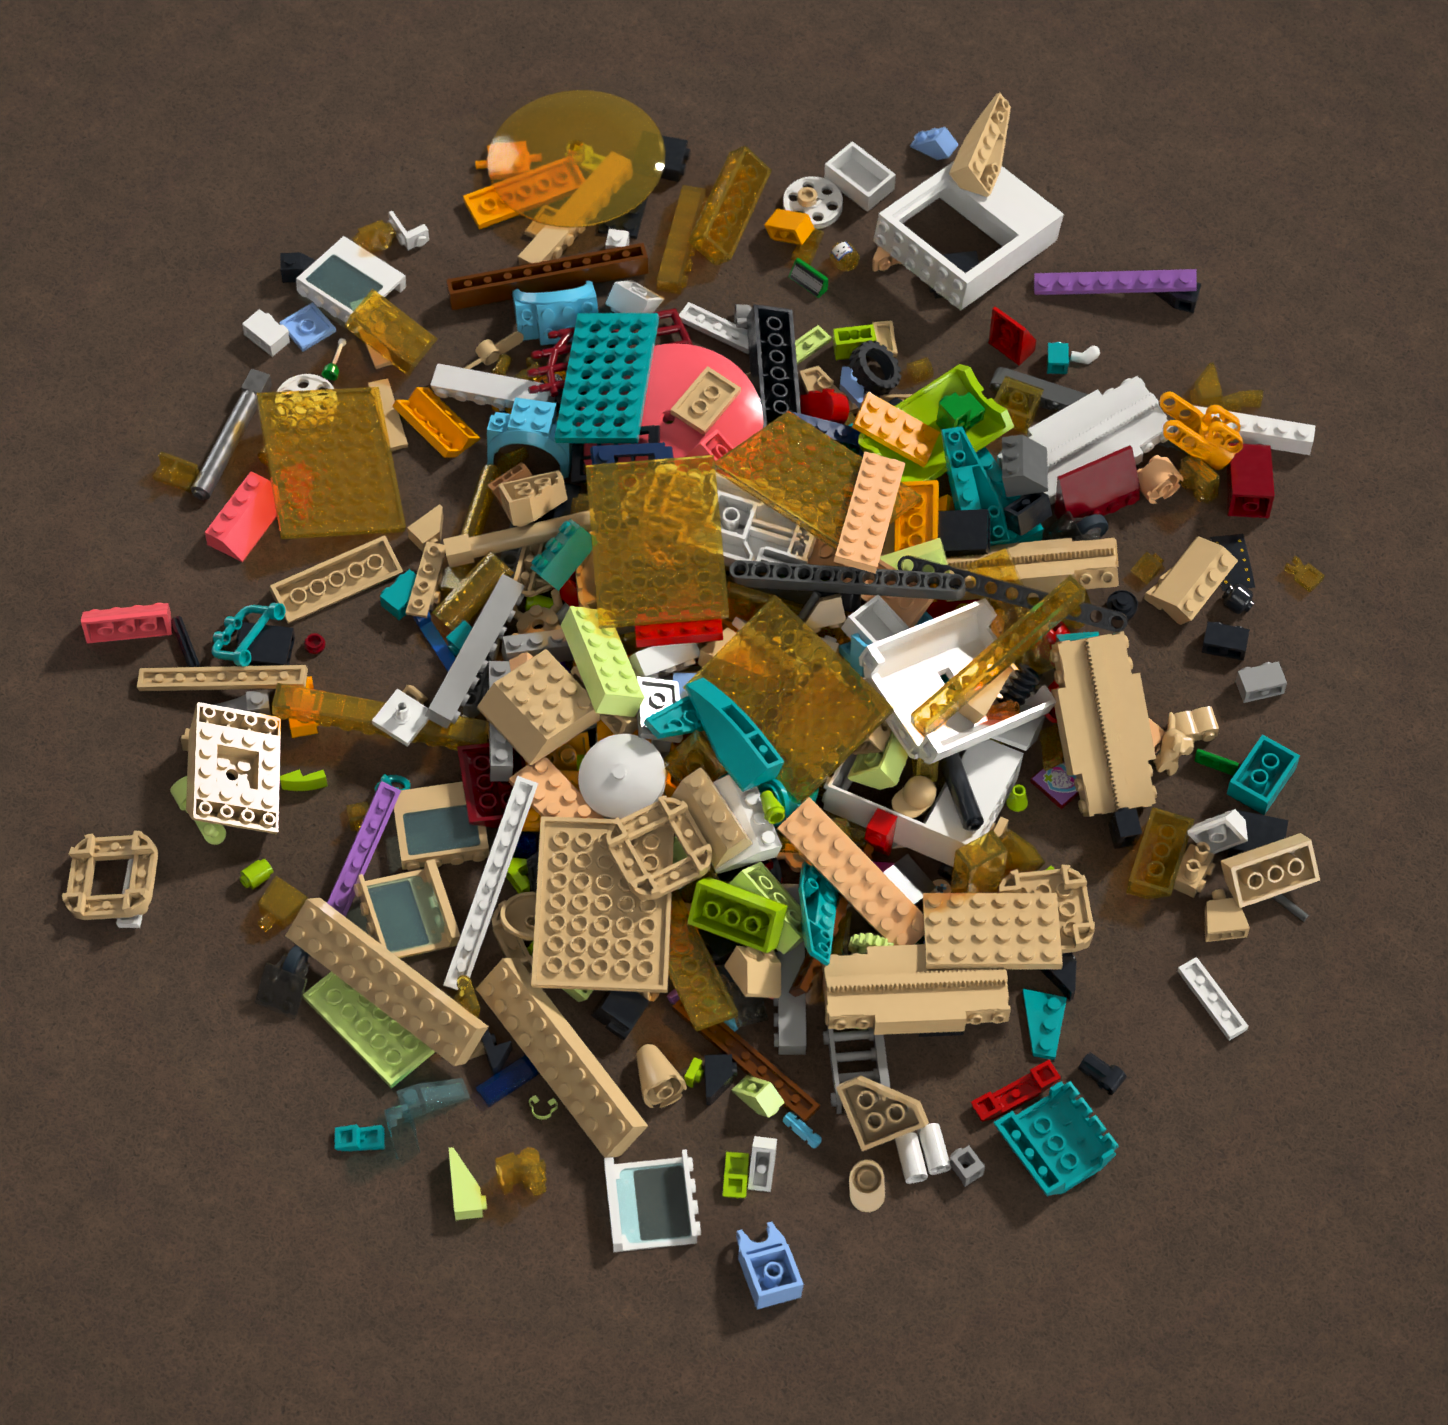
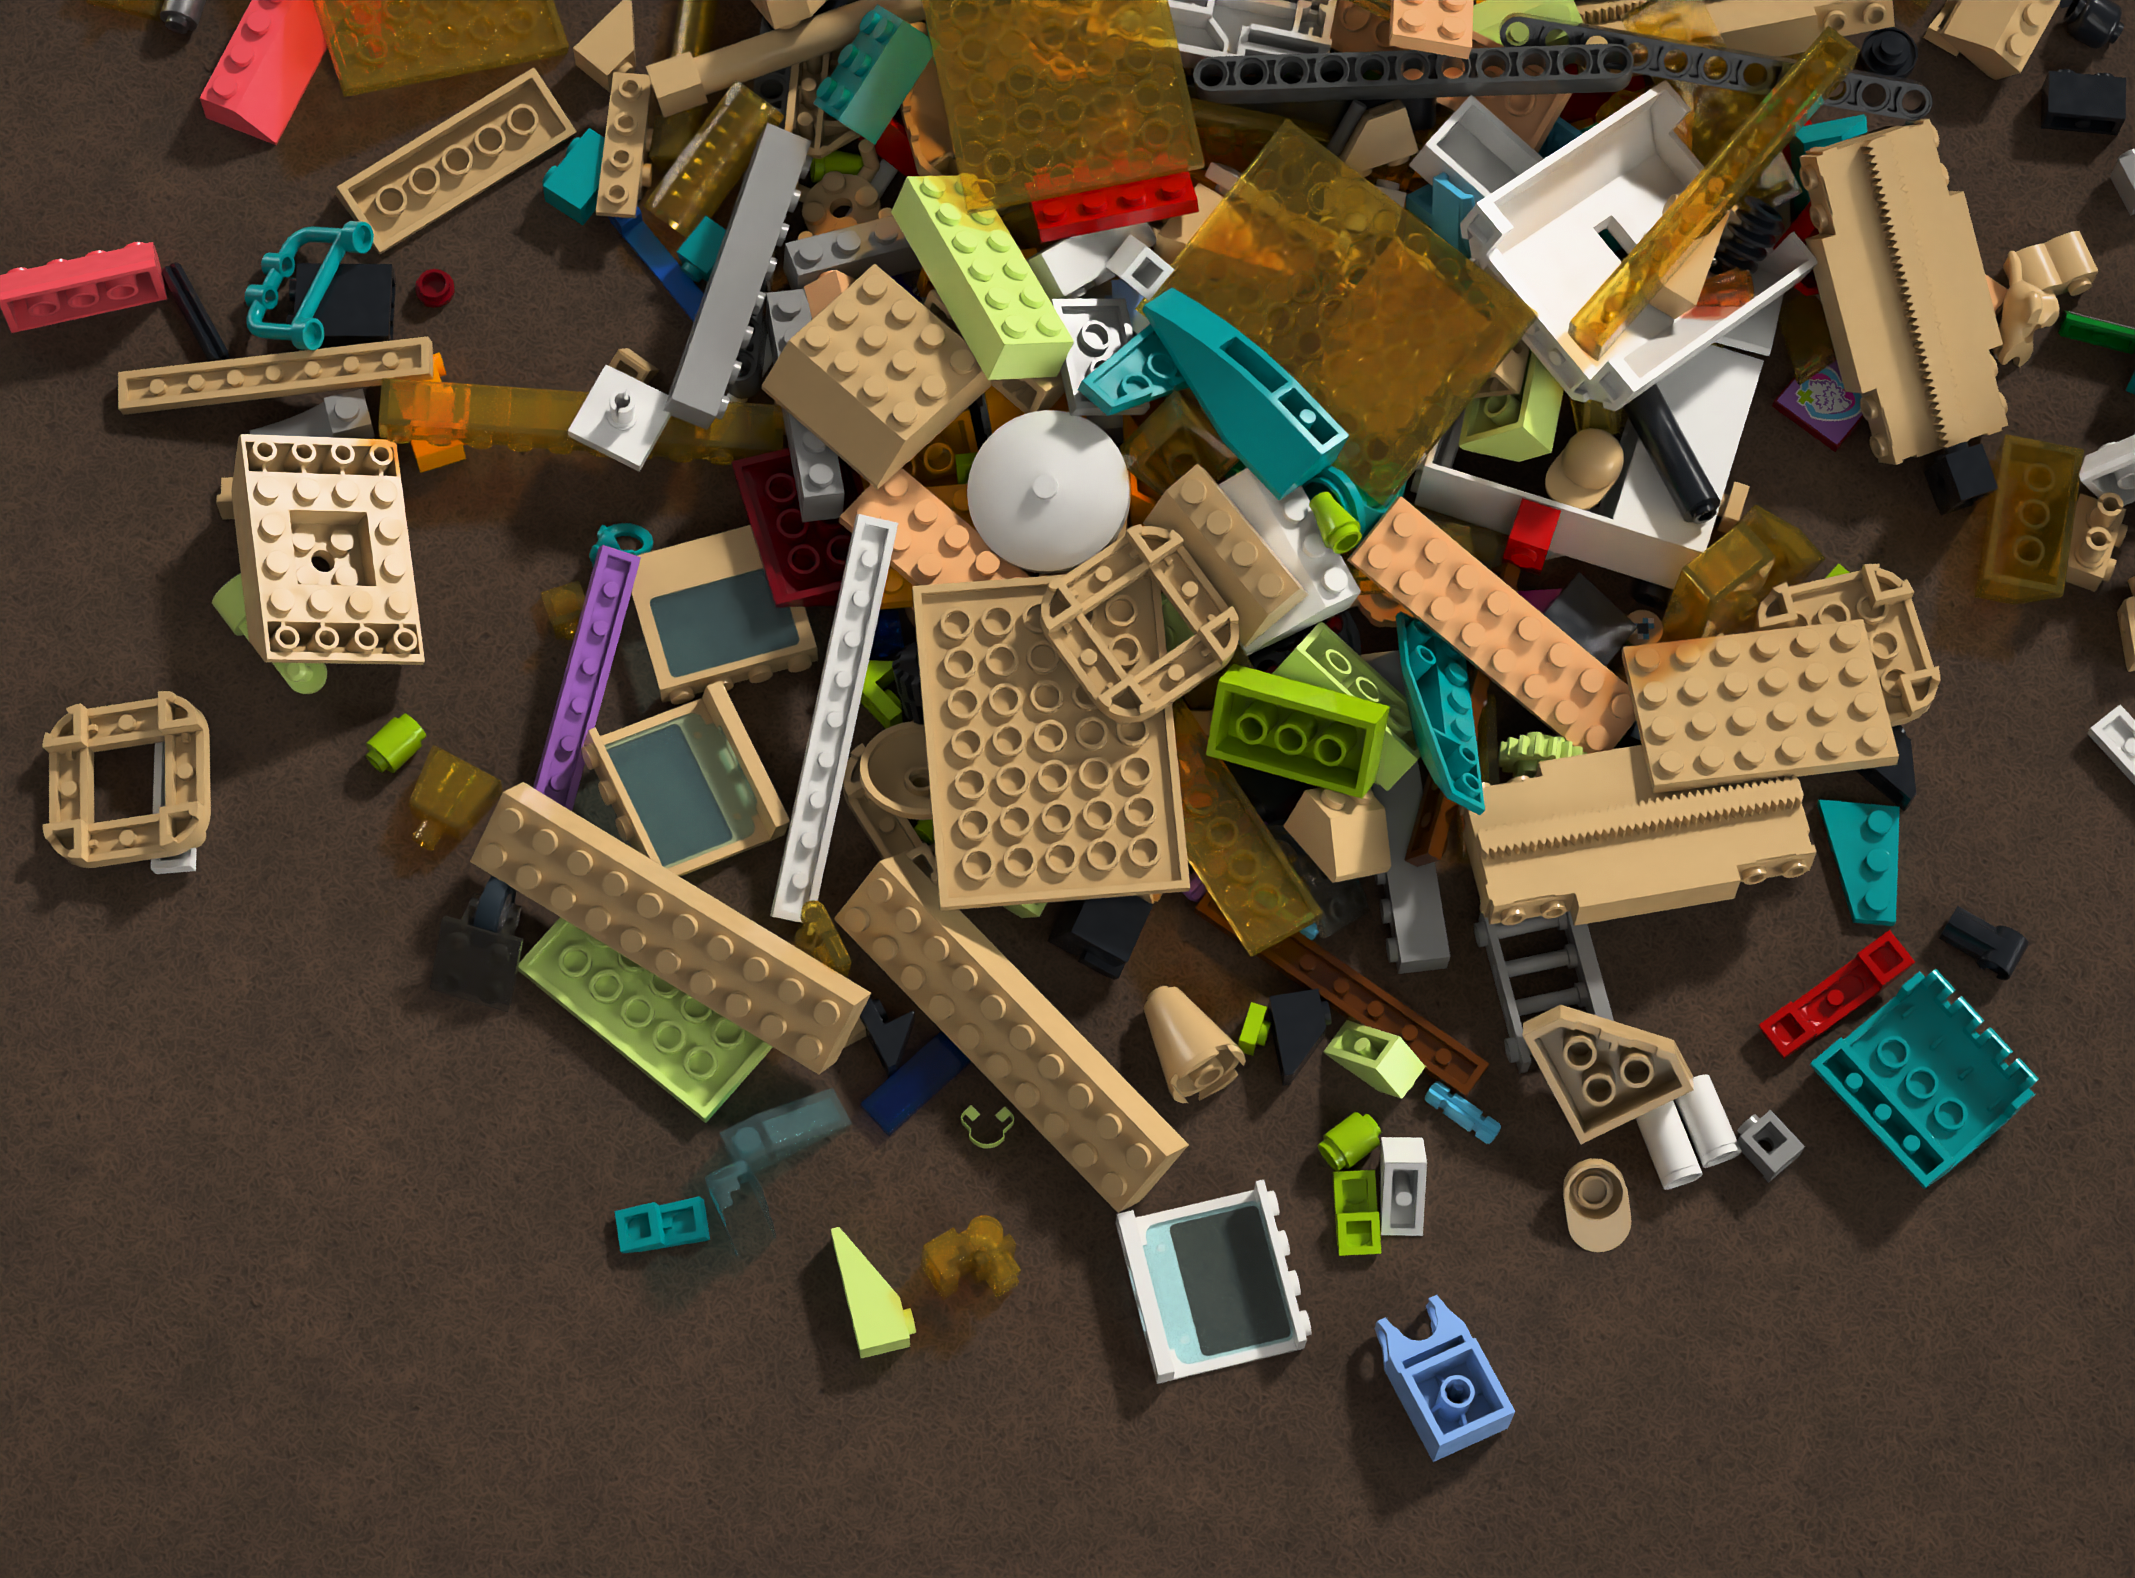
camera: 10 degrees left, 10 degrees up
lime slope [279,769,328,791] -> none
lime cone [1006,784,1028,812] -> none
none -> white brick [1105,234,1174,301]
none -> lime brick [1318,1112,1382,1172]

